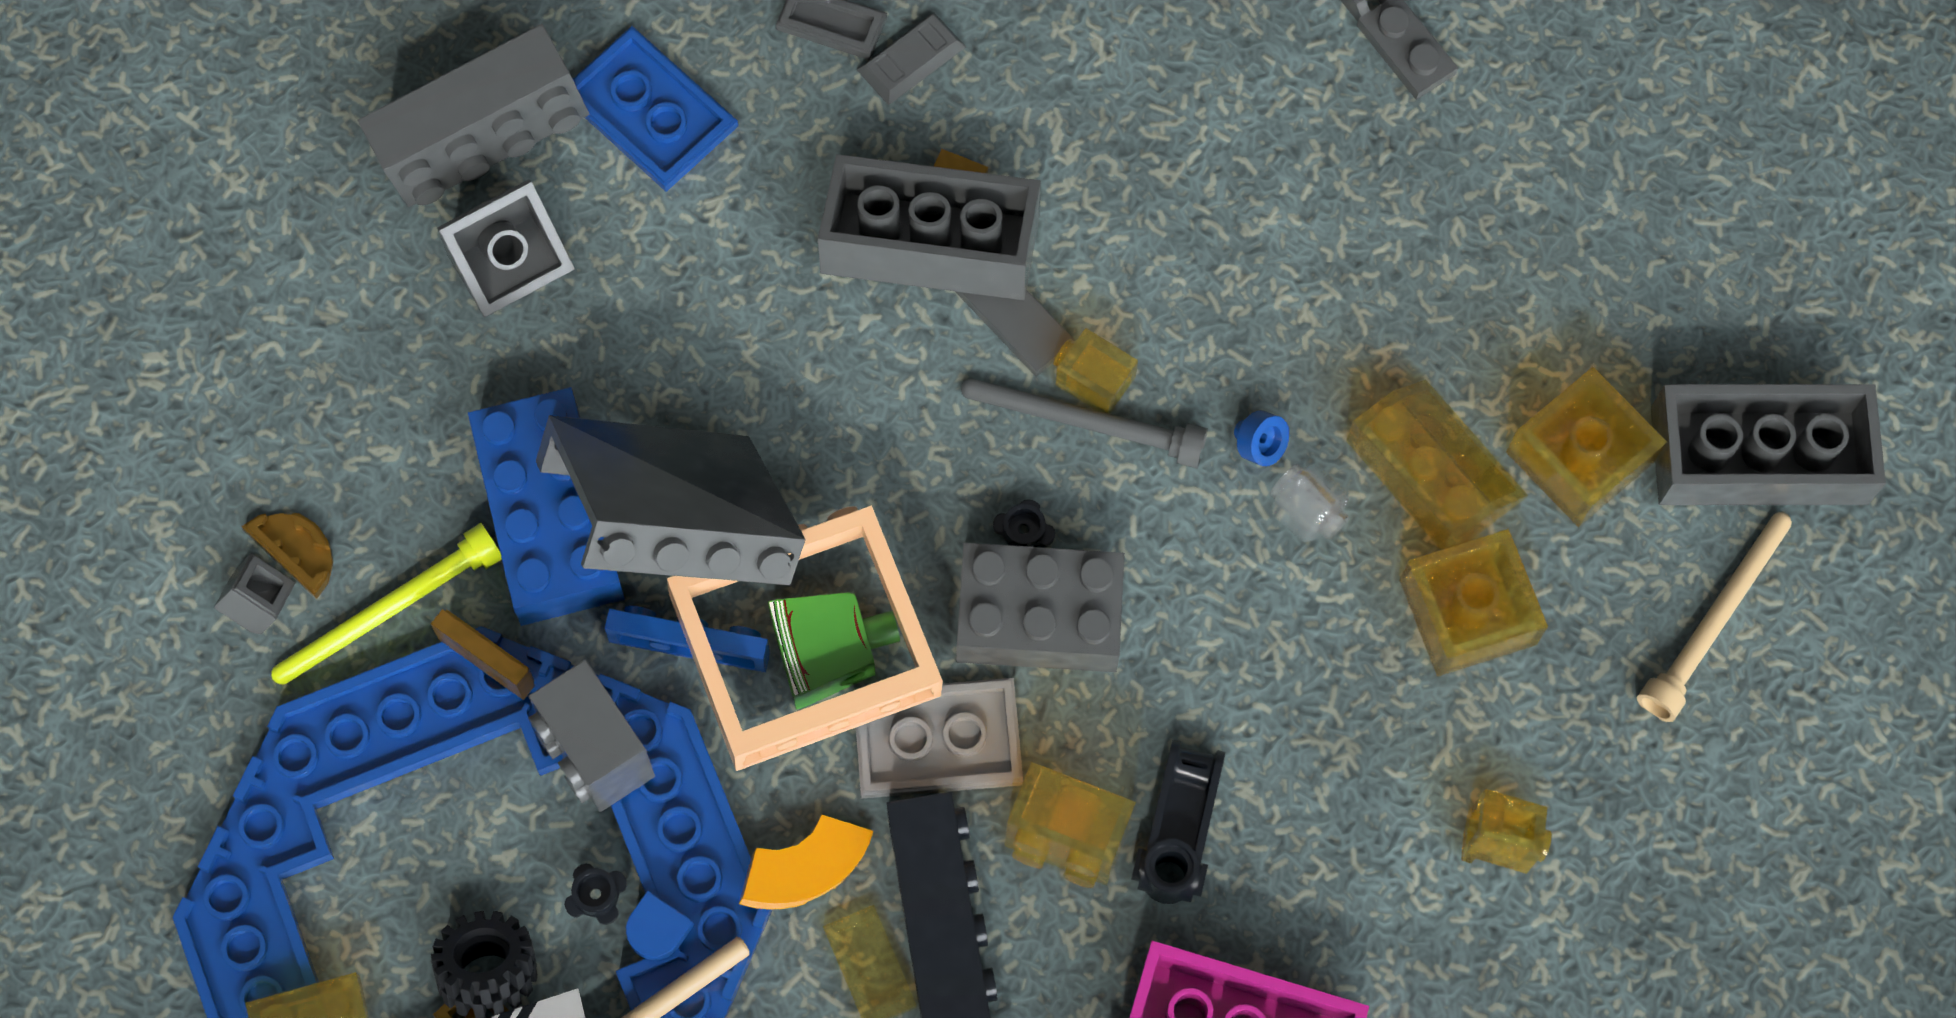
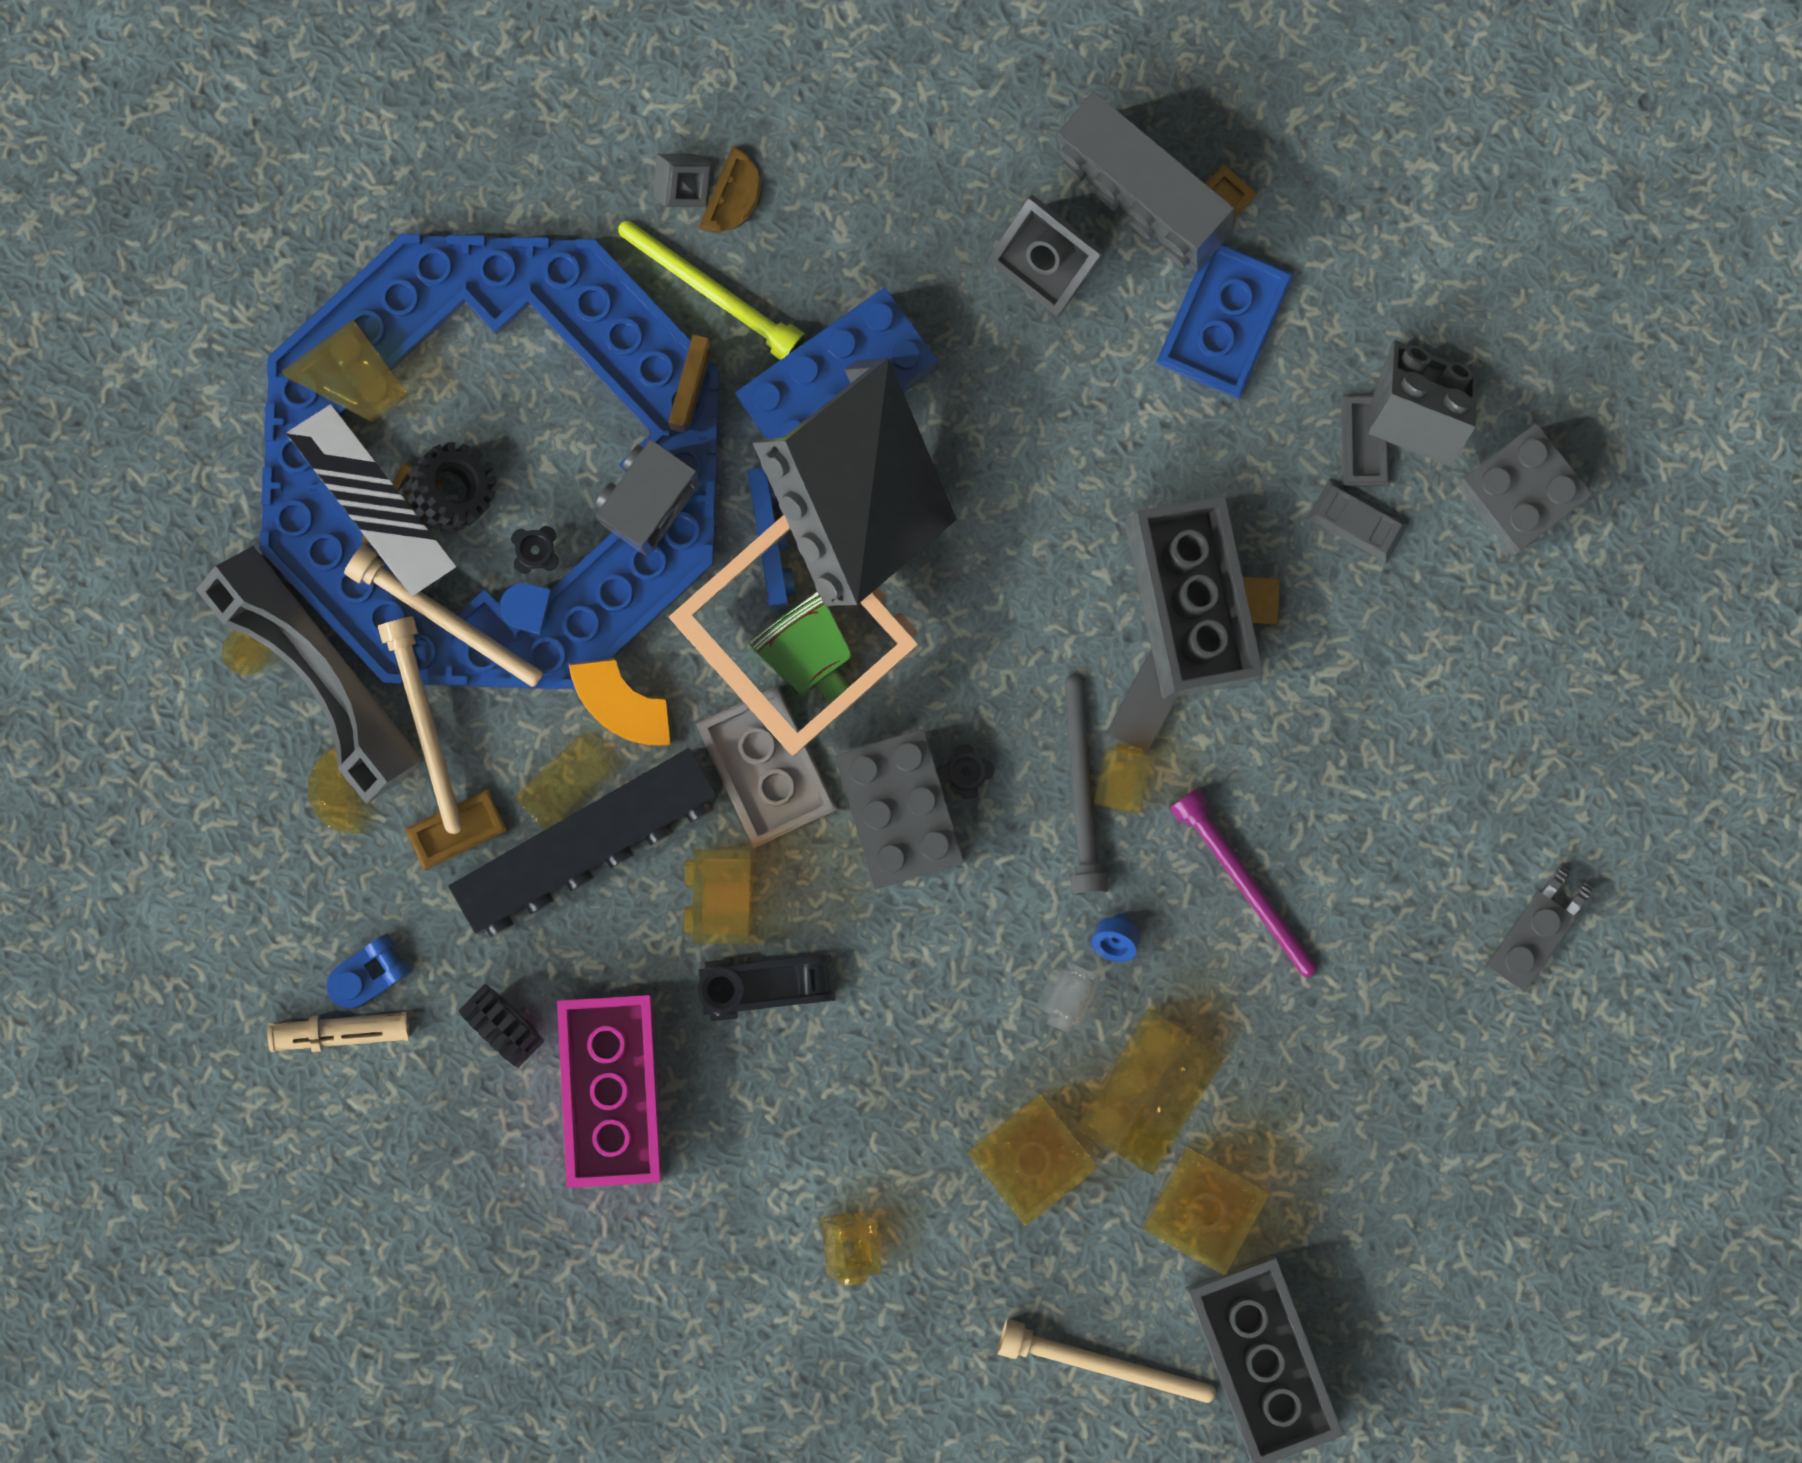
camera: 75 degrees right, 15 degrees up
none -> magenta piece [1169,786,1317,978]

